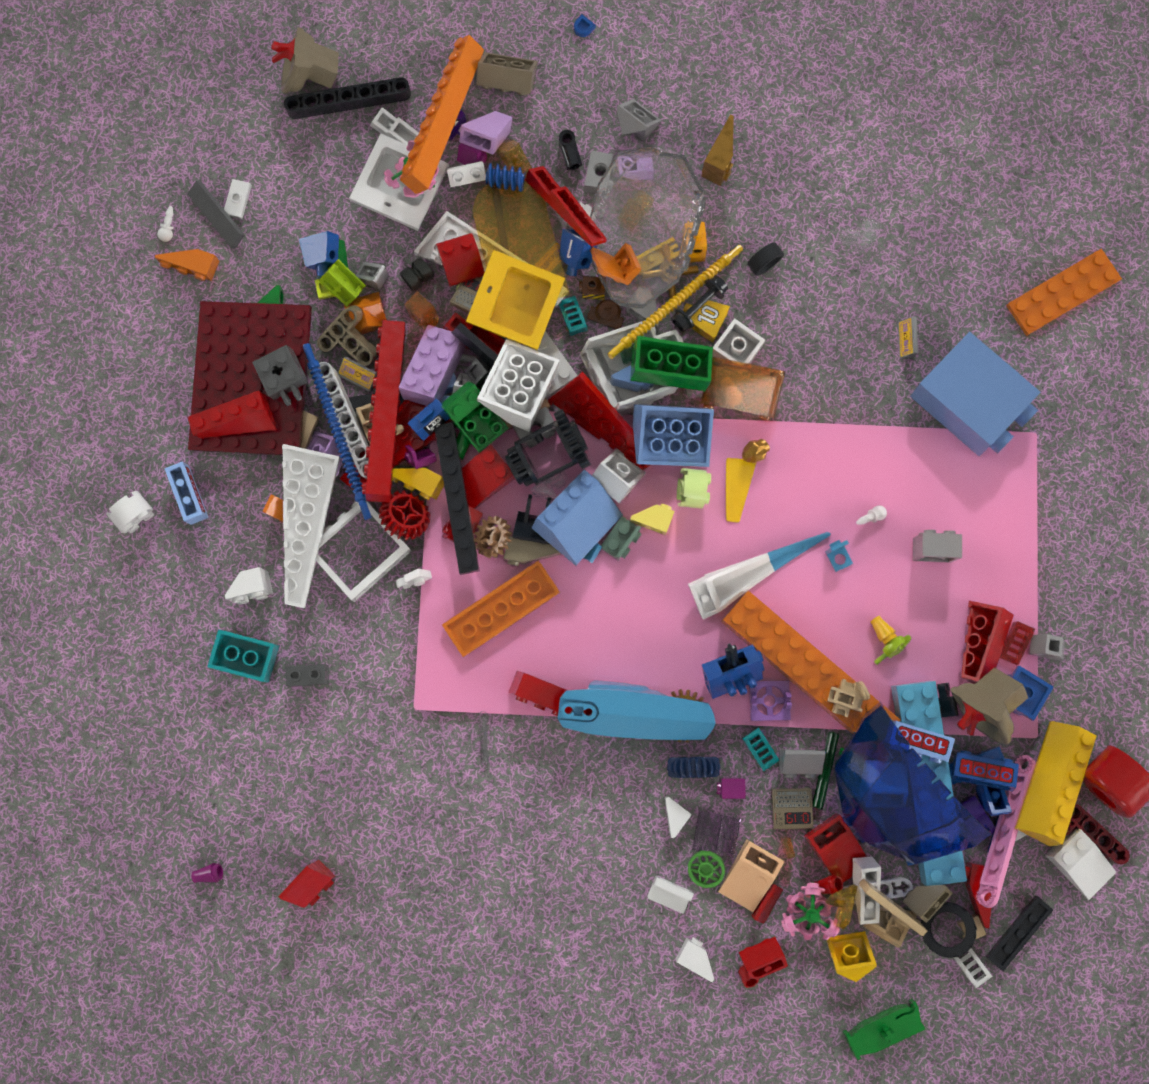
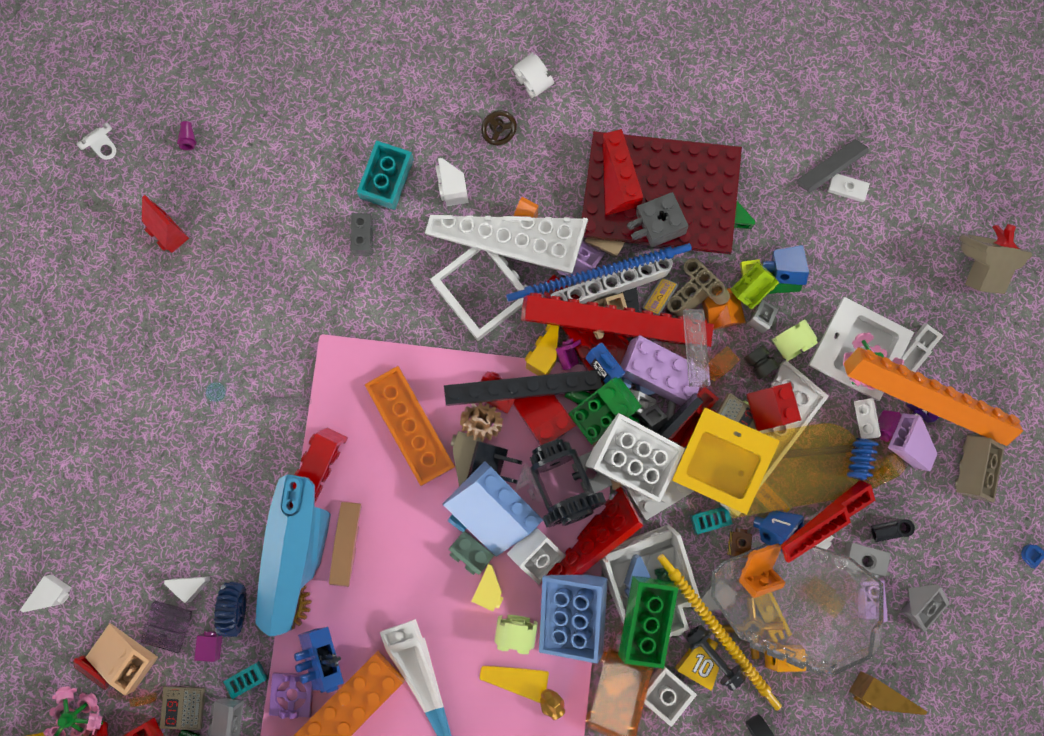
camera: 90 degrees right, 0 degrees up
orange slope [155,249,220,281] -> none
white bar [157,206,174,242] -> none
light blue brick [164,461,209,525] -> none
black beam [284,77,411,119] -> none
red gear [379,490,431,541] -> none
white plate [396,568,432,589] -> none
reddish brown piece [587,299,624,330] -> none
white panel [647,876,694,914] -> none
bright green wheel [688,850,725,888] -> none
red hinge [738,936,788,988] -> none
none -> white tile [77,123,116,160]
none -> clear light blue plate [206,382,226,402]
none -> medium nougat slope [329,502,362,587]
none -> dark brown piece [481,110,517,146]
none -> clear plate [683,309,710,387]
none -> yellowish green brick [772,320,818,362]

